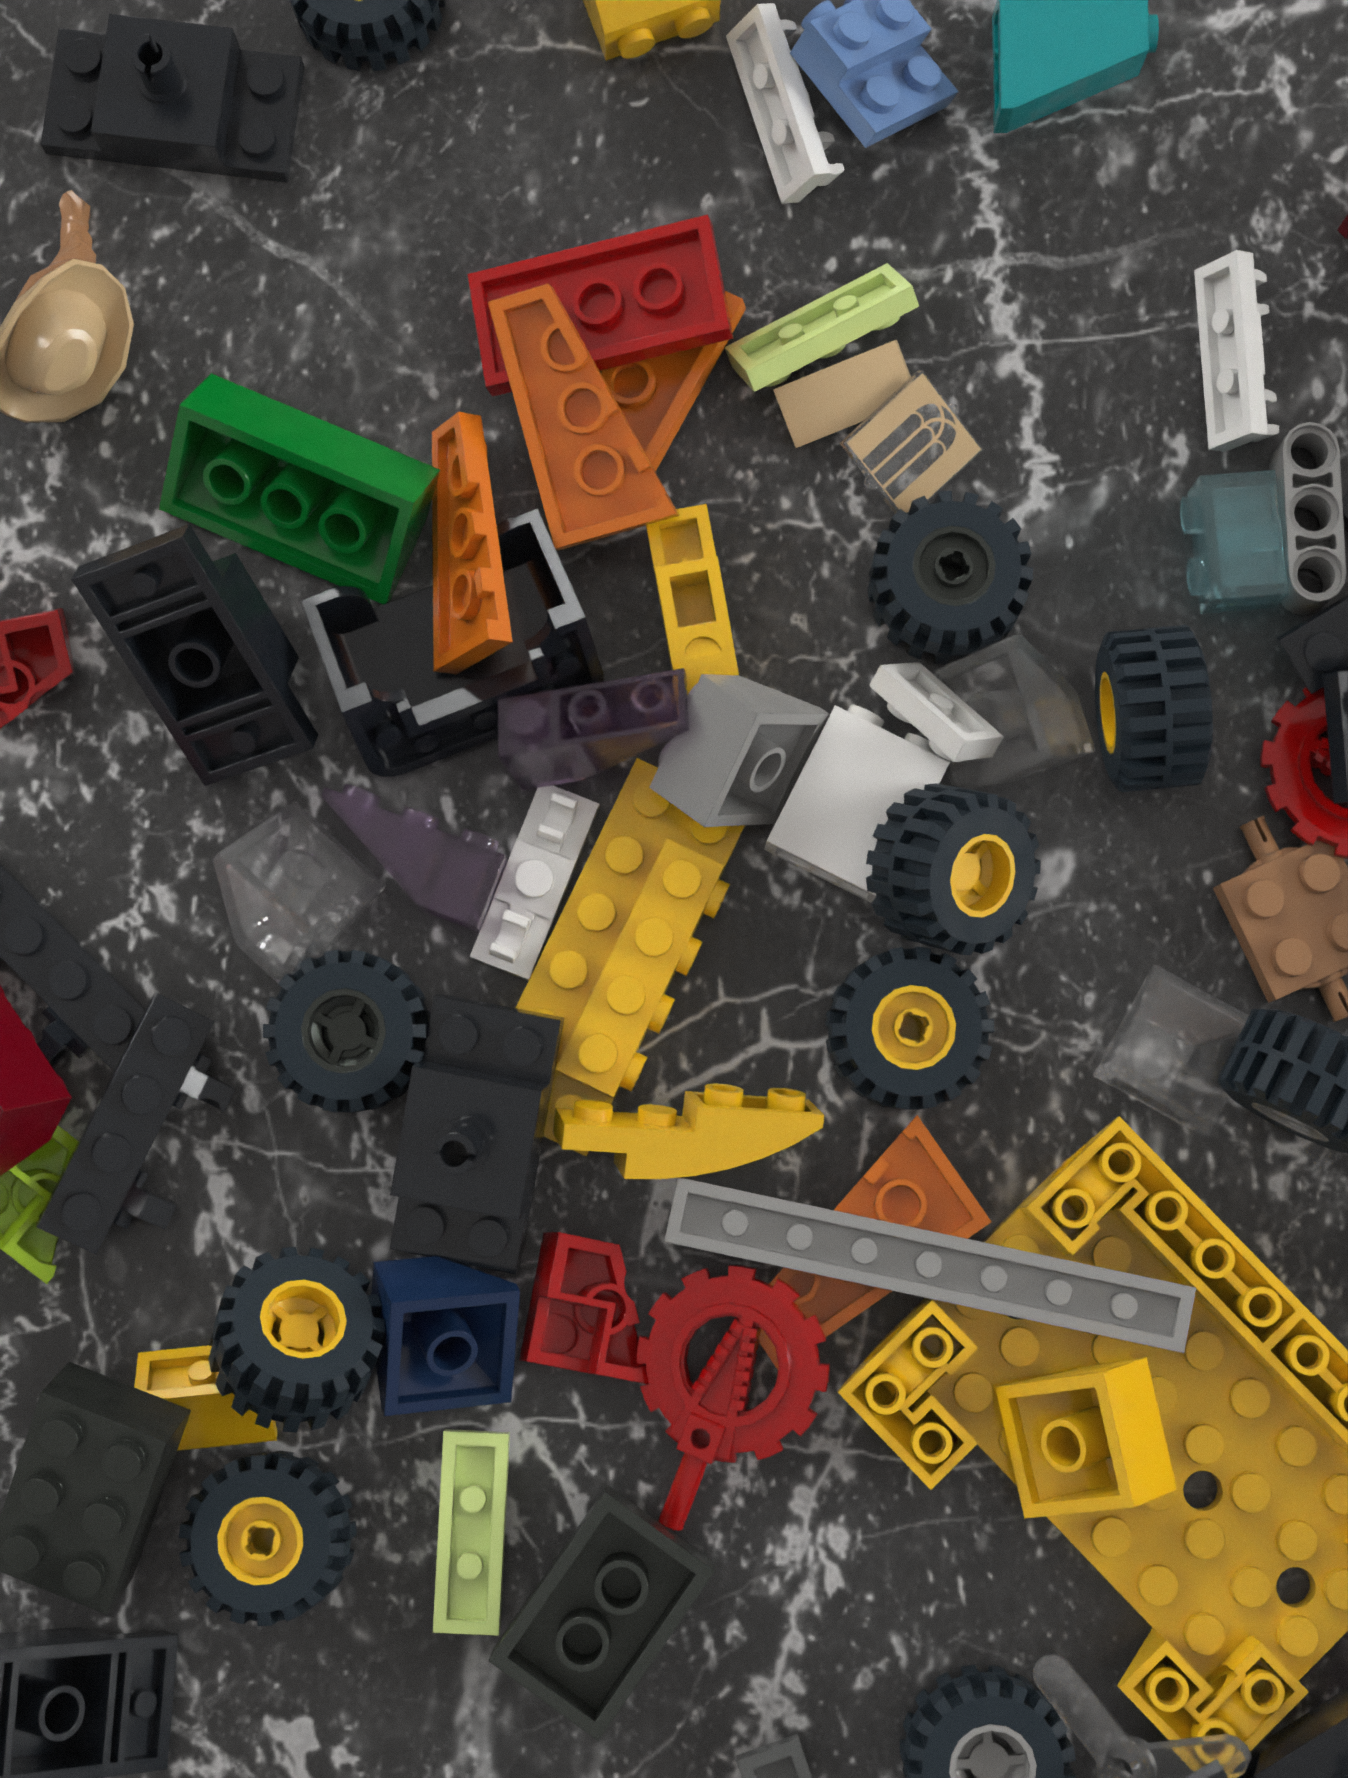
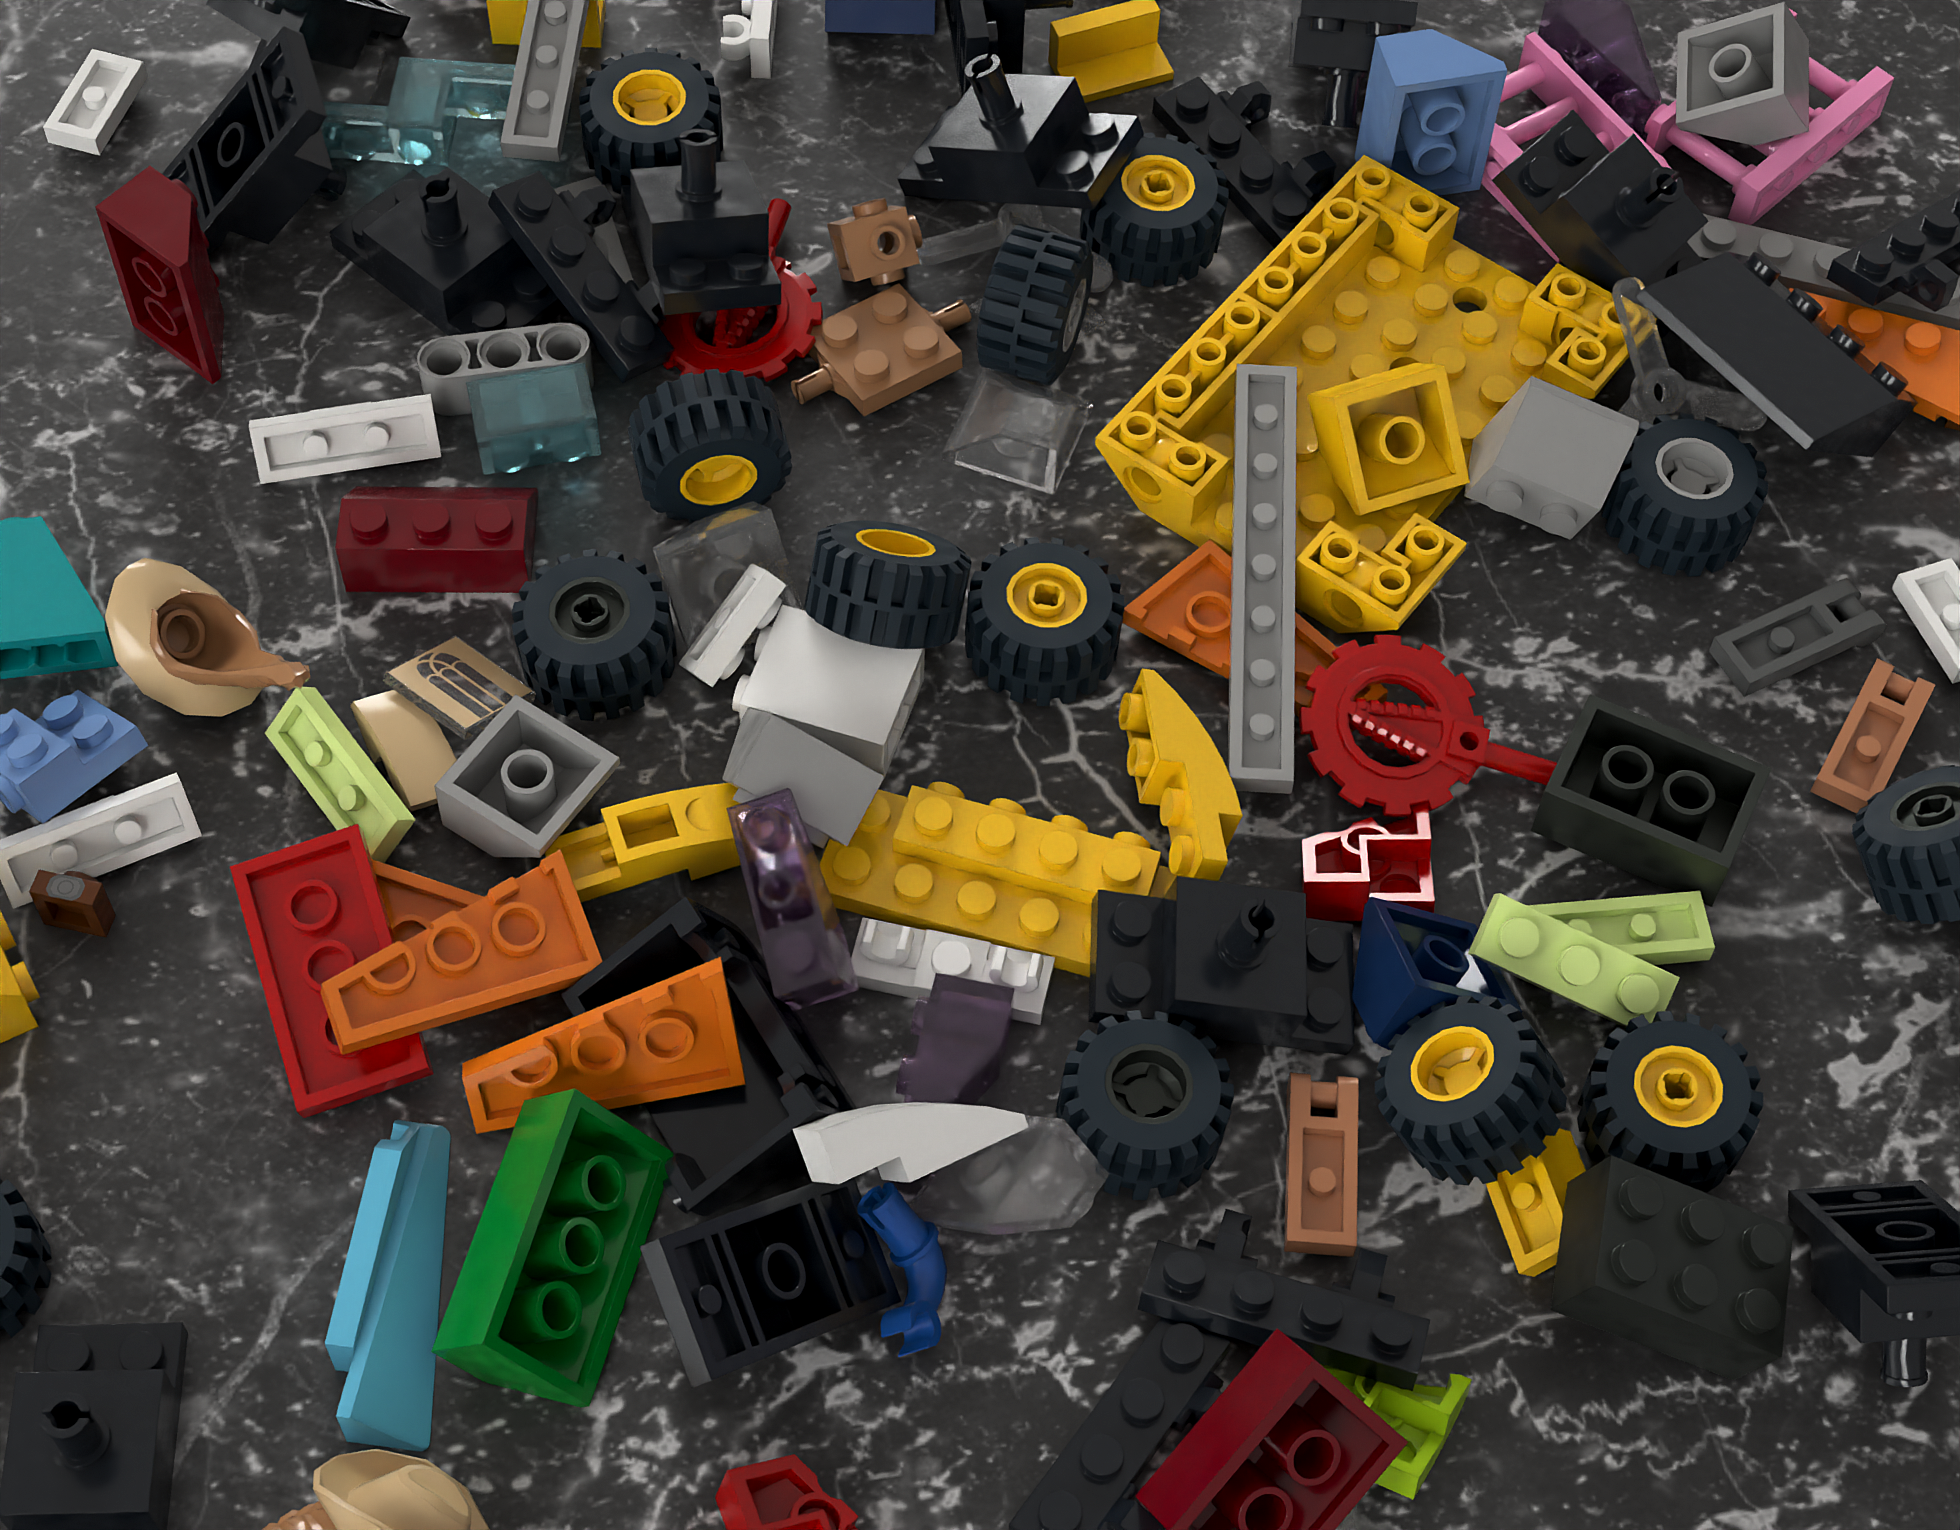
camera: 100 degrees left, 25 degrees down
none -> reddish brown plate [29,870,116,937]
none -> hat [105,558,310,717]
none -> medium azure wedge [325,1120,451,1451]
none -> dark red slope [335,486,538,593]
none -> light grey slope [434,694,620,858]
none -> white slope [792,1102,1029,1184]
none -> blue piece [857,1182,947,1357]
none -> nougat plate [1284,1072,1359,1257]
none -> light grey slope [1464,376,1639,540]
none -> yellowish green plate [1468,893,1680,1028]

